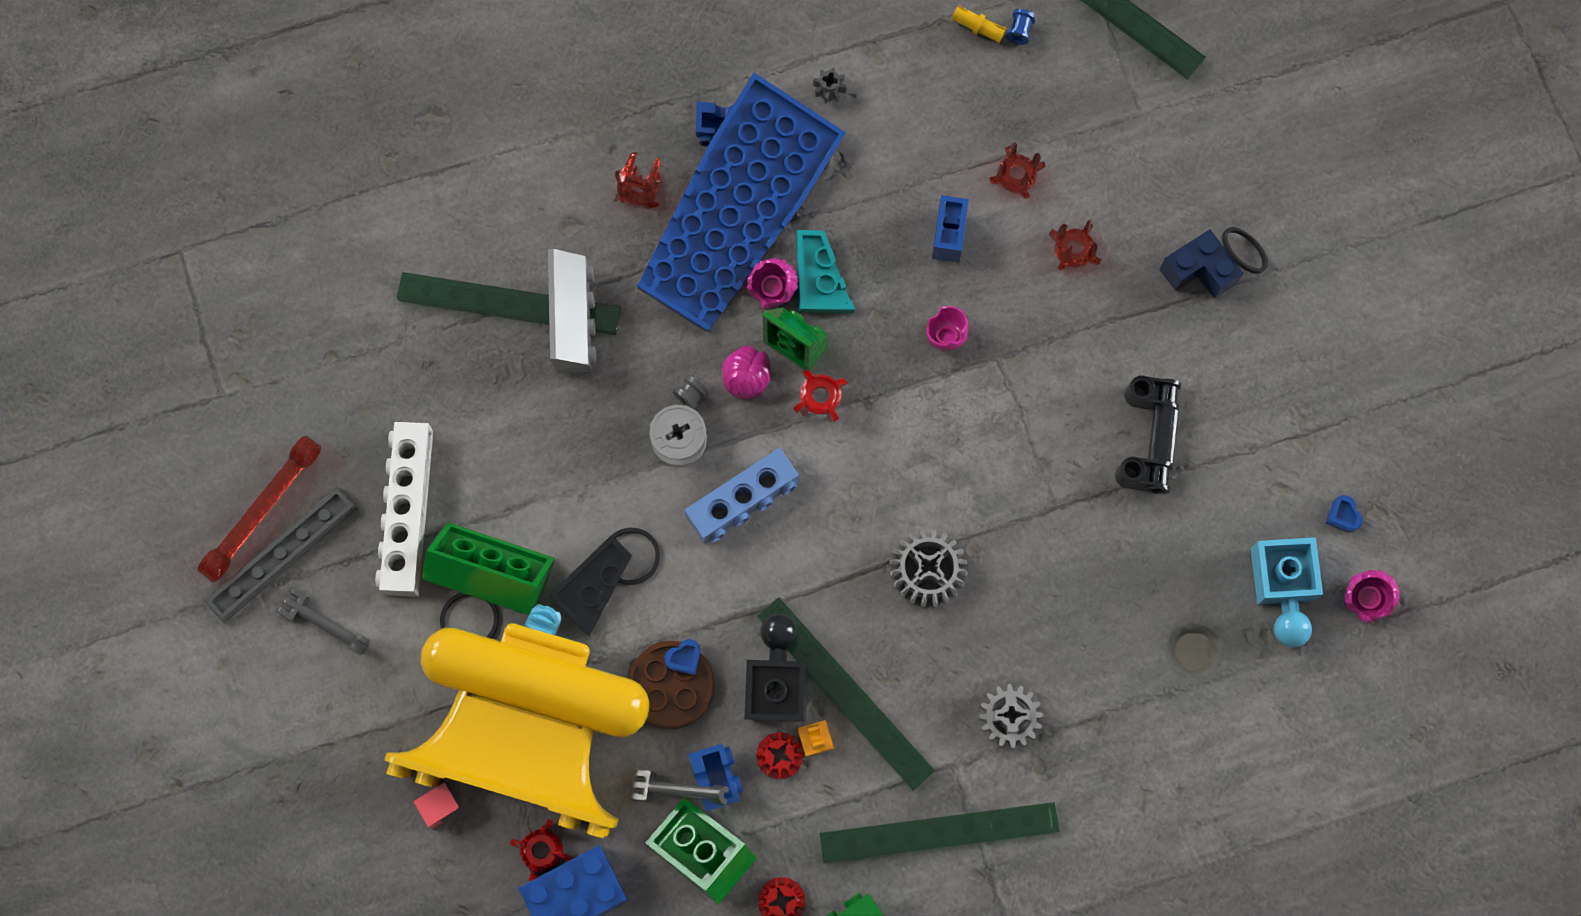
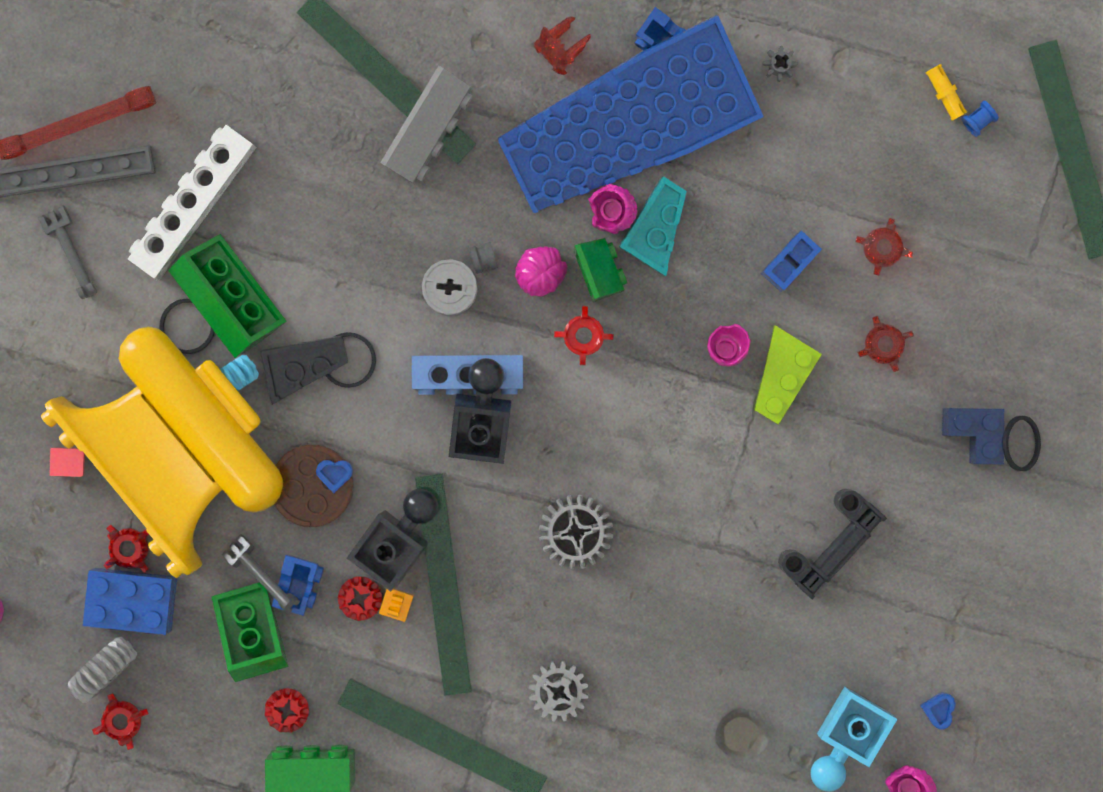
camera: 30 degrees right, 15 degrees up
none -> black brick [448,358,511,464]
none -> lime wing [754,325,822,425]

